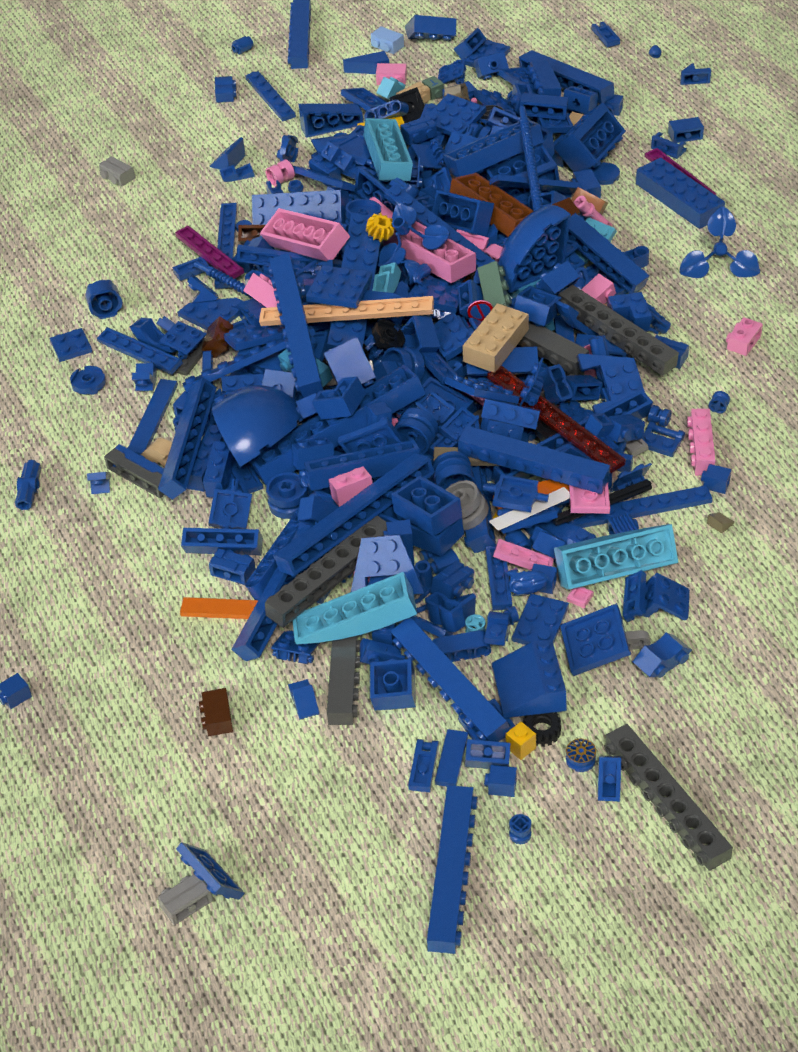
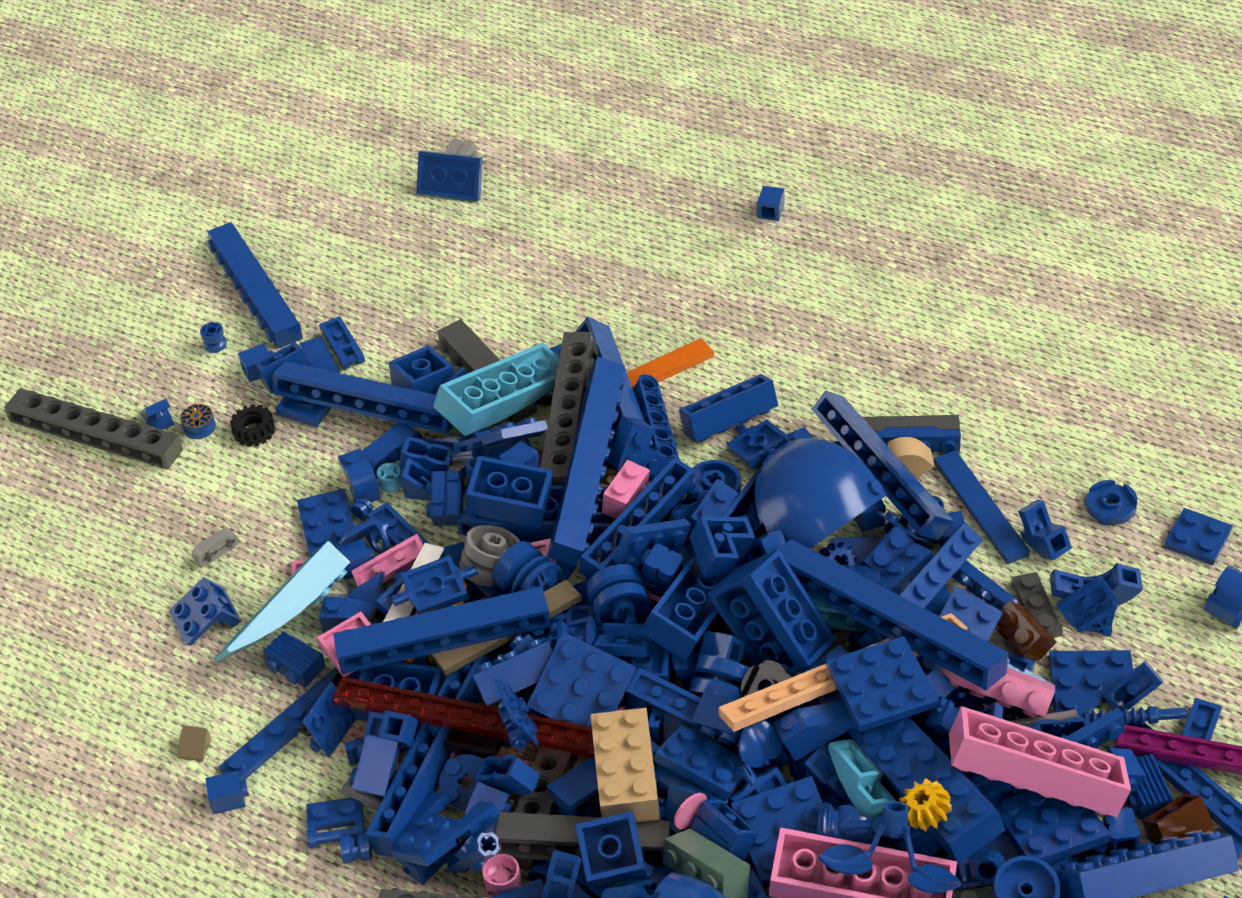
camera: 145 degrees right, 0 degrees up
blue piece [15,460,41,510] -> none
blue slope [87,472,111,494] -> none
blue tile [96,327,183,375] -> none
blue hinge [158,321,207,360] -> none
reddish brown brick [199,688,233,737] -> none
blue brick [209,548,256,585] -> none
blue slope [288,679,319,720] -> none
blue slope [492,640,567,718] -> none
yellow brick [506,722,536,760] -> none
blue plate [560,603,631,676] -> none
blue plate [623,570,646,622] -> none
blue brick [633,632,692,678] -> none
bright pink brick [687,409,716,476] -> none

